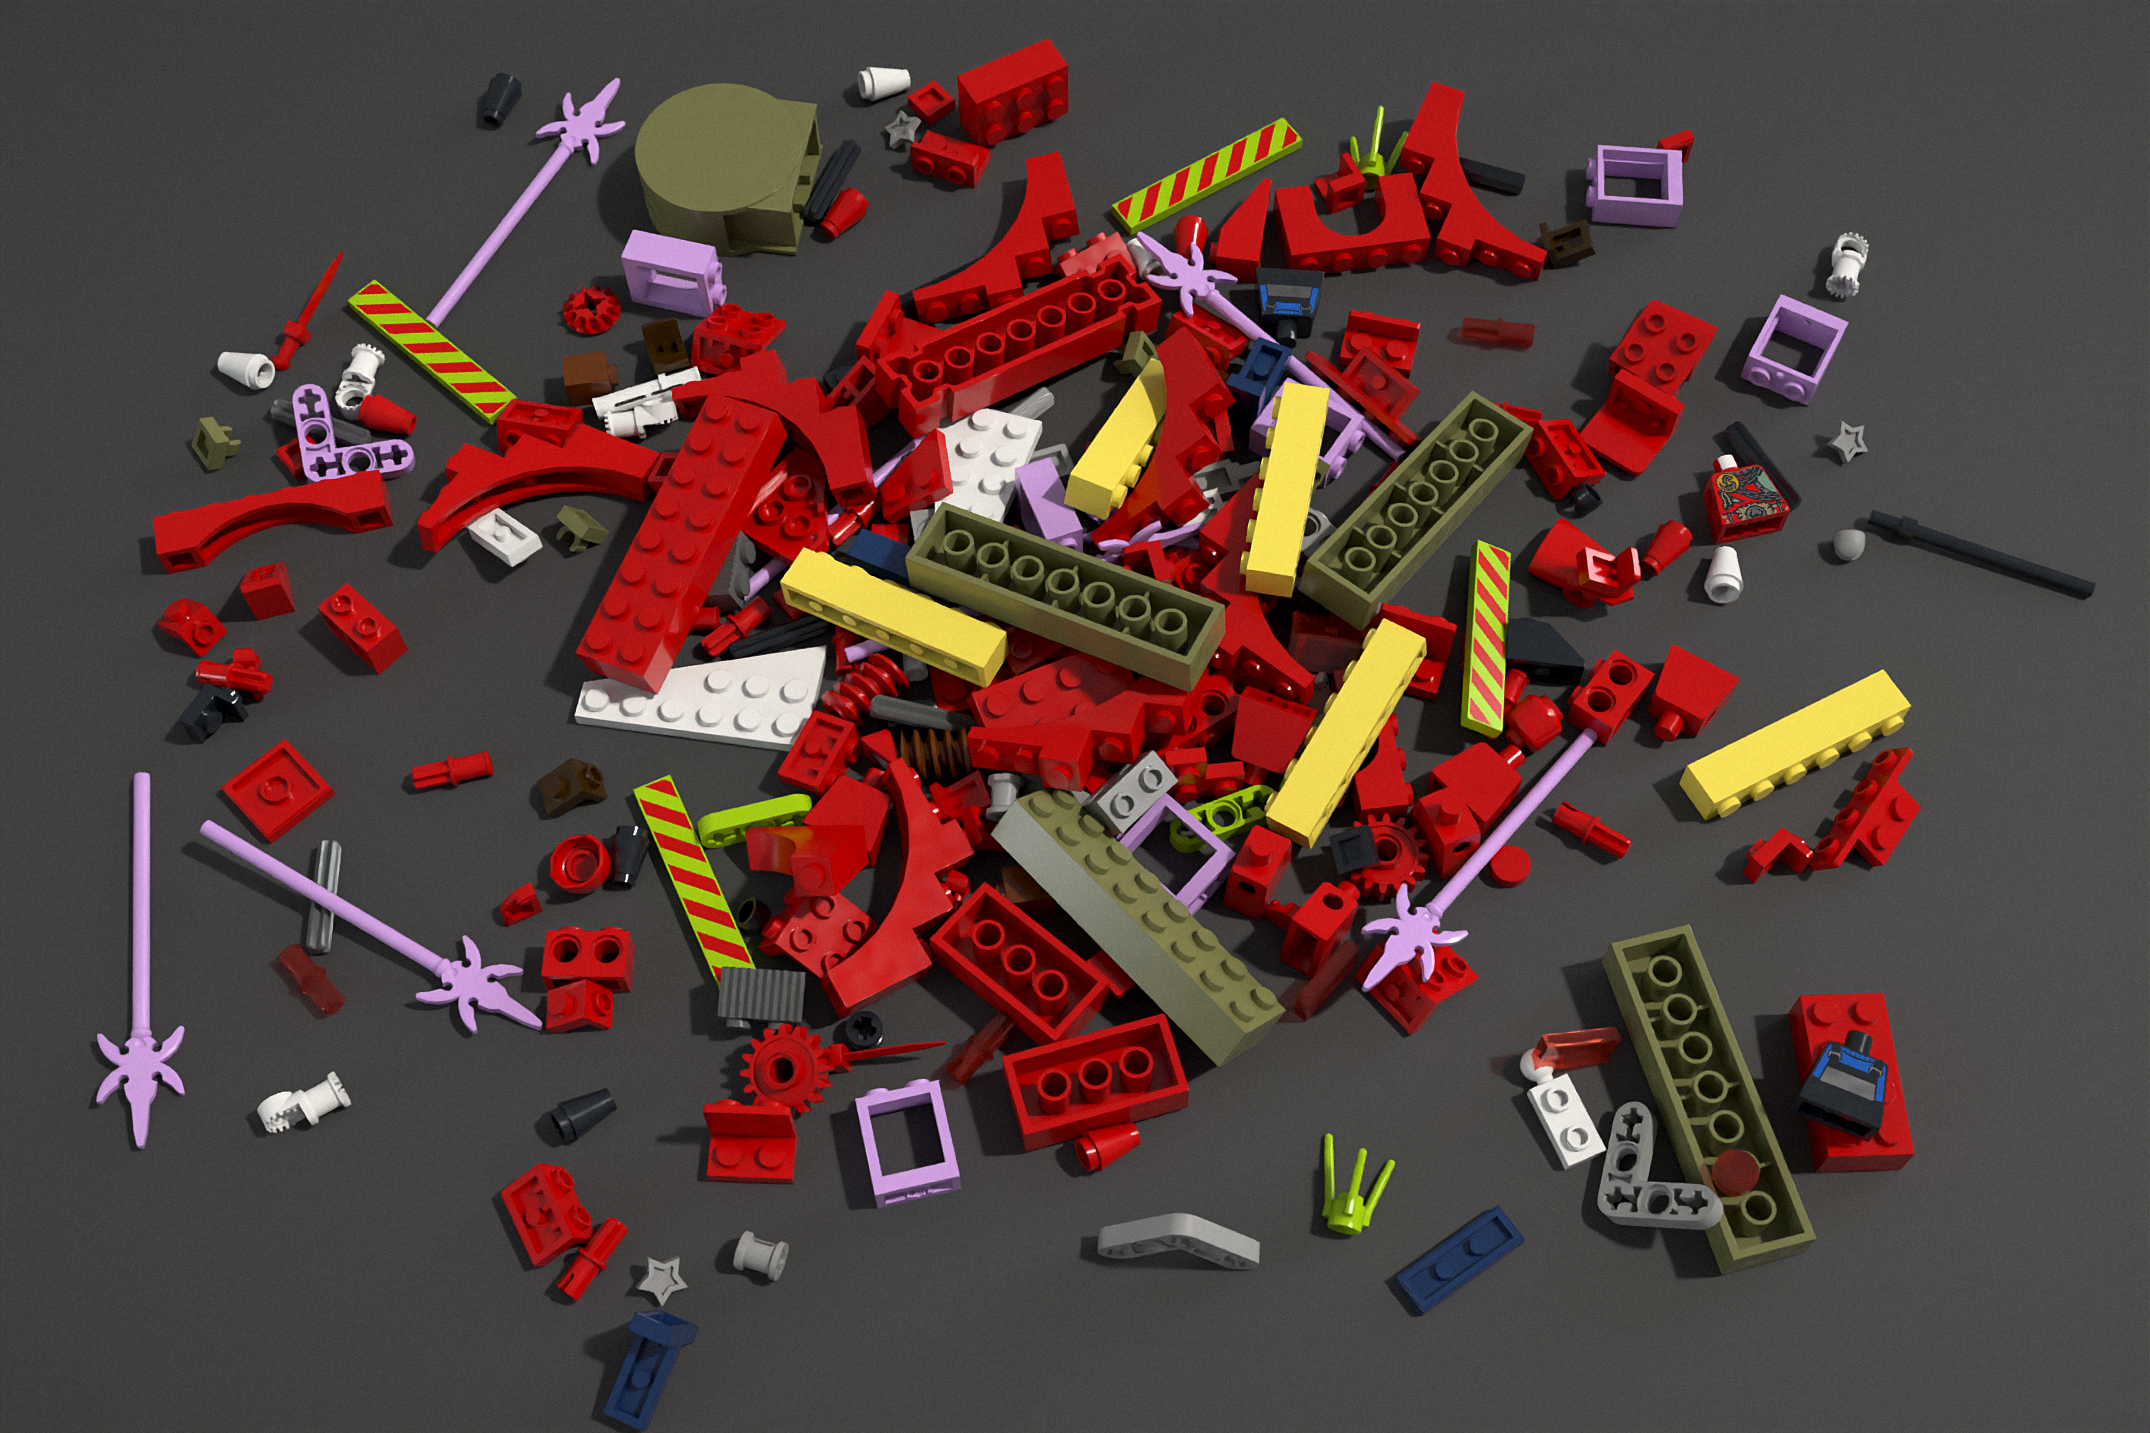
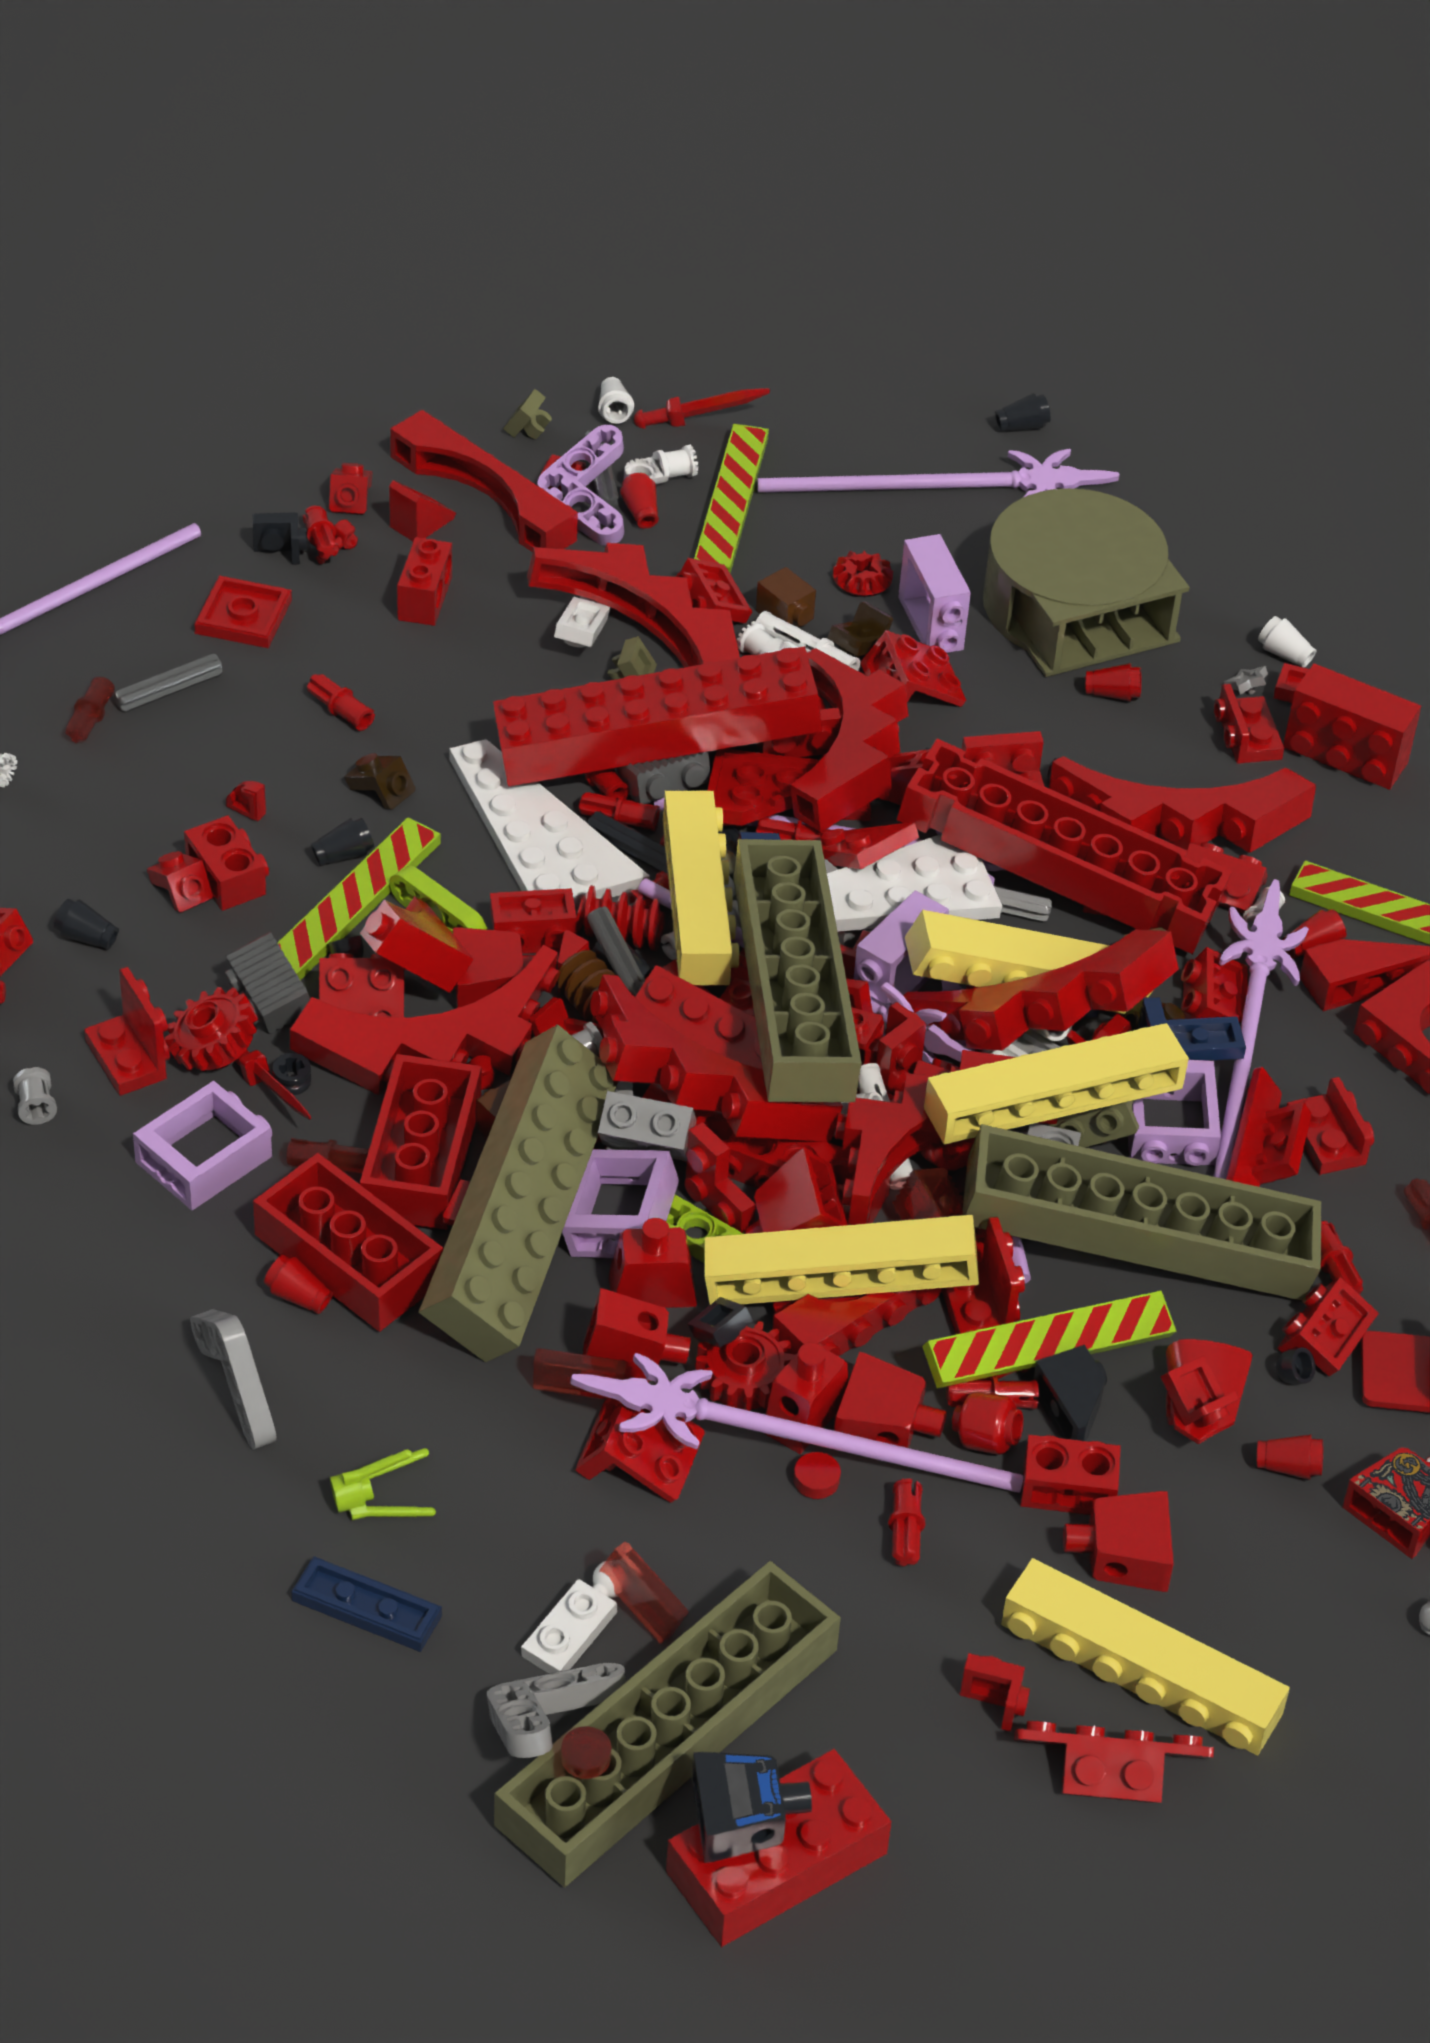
camera: 55 degrees right, 15 degrees down
lavender piece [200,820,543,1034] -> none
red hair [550,834,611,894] -> none
black axle [803,139,861,224] -> none
black torso [1254,267,1324,349] -> none
white cone [1704,546,1744,604] -> none

